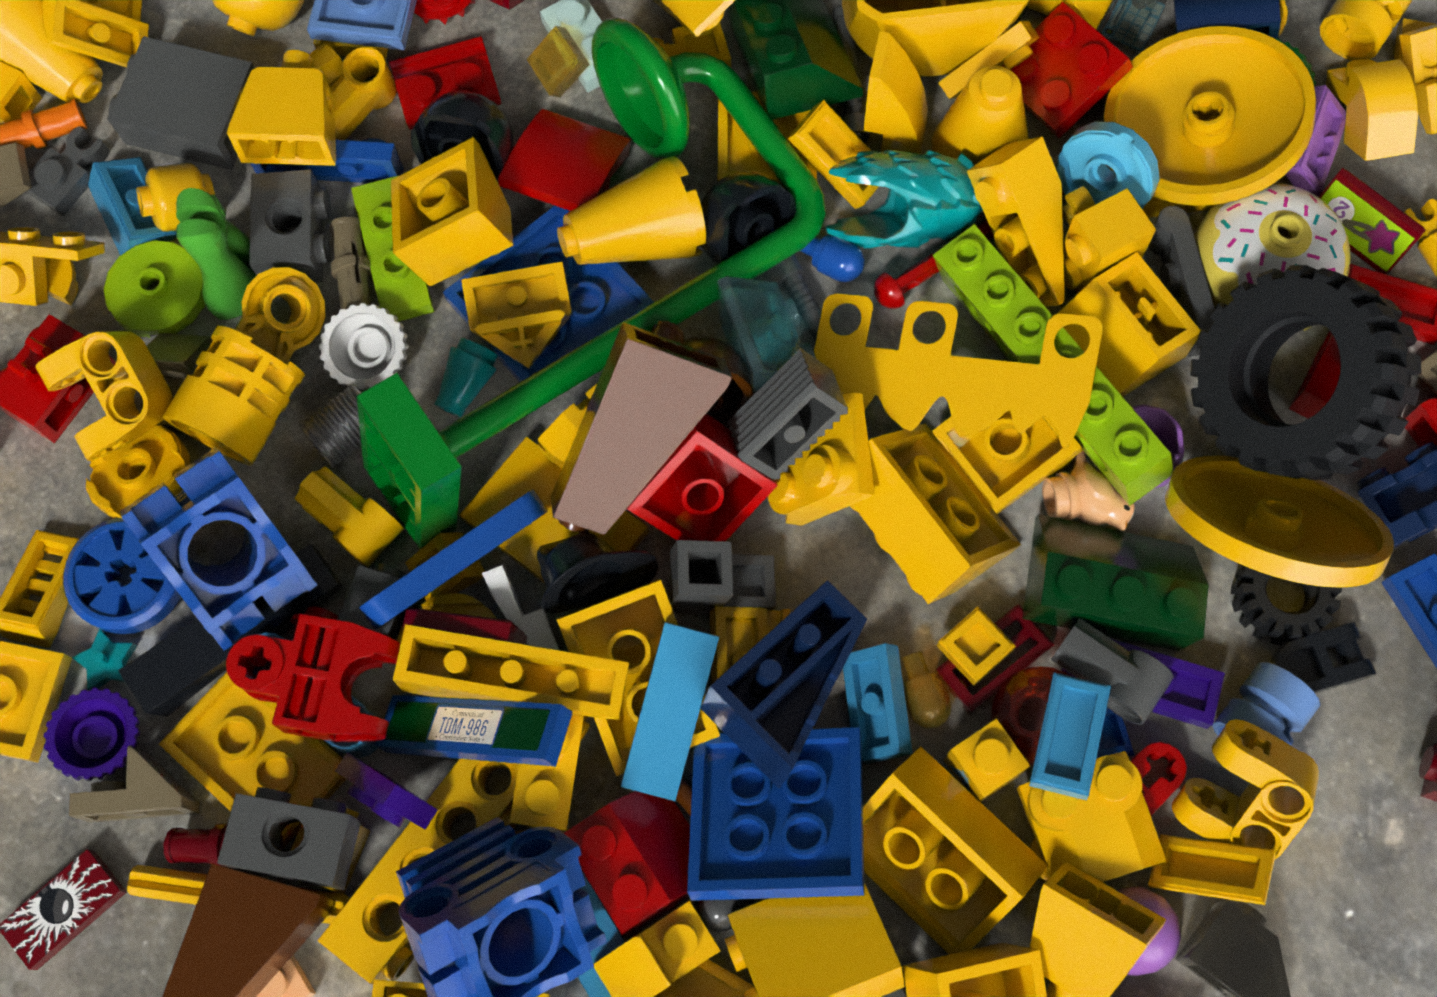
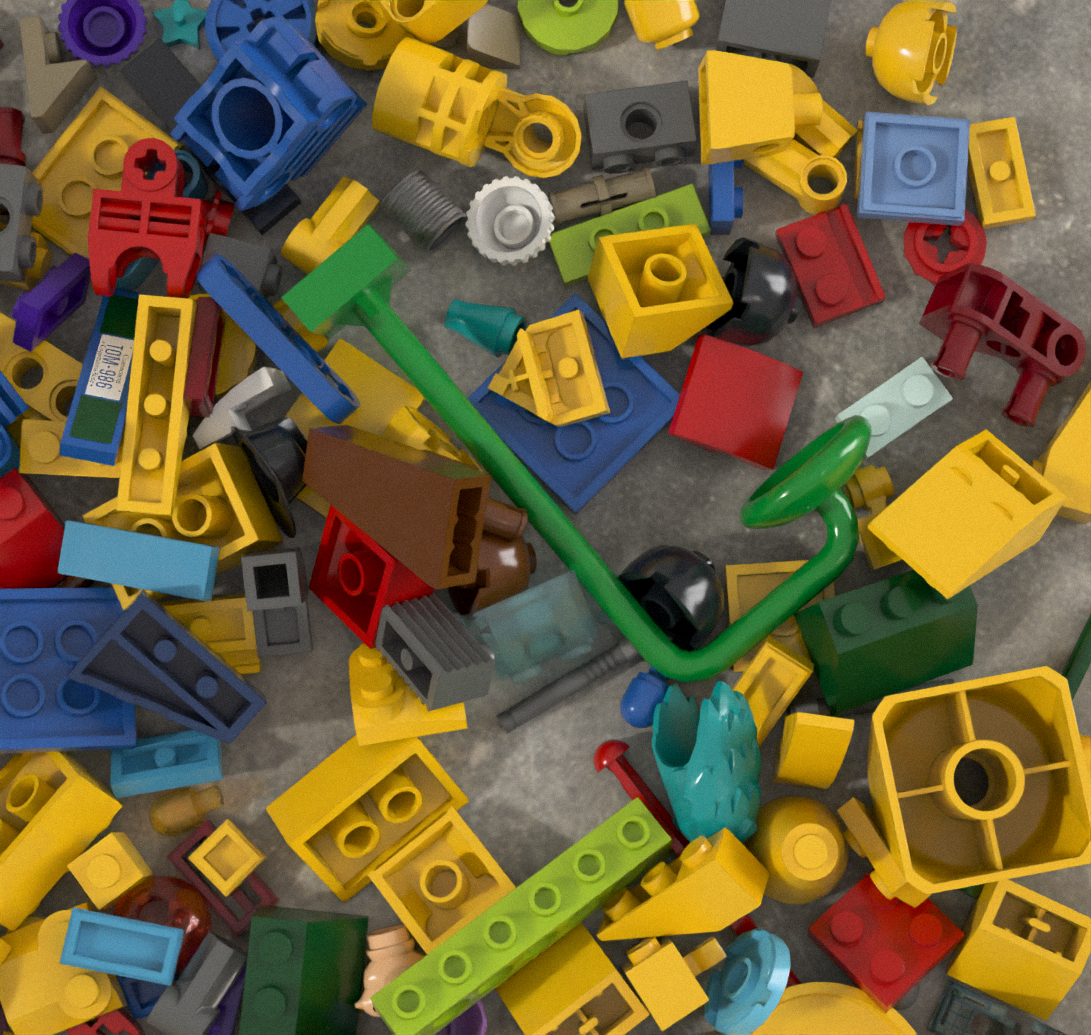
camera: 80 degrees right, 10 degrees up
bright green piece [176,188,257,320] -> none
clear yellow tile [526,25,589,98] -> none
yellow cone [557,156,706,265] -> none
yellow piece [813,293,1103,450] -> none

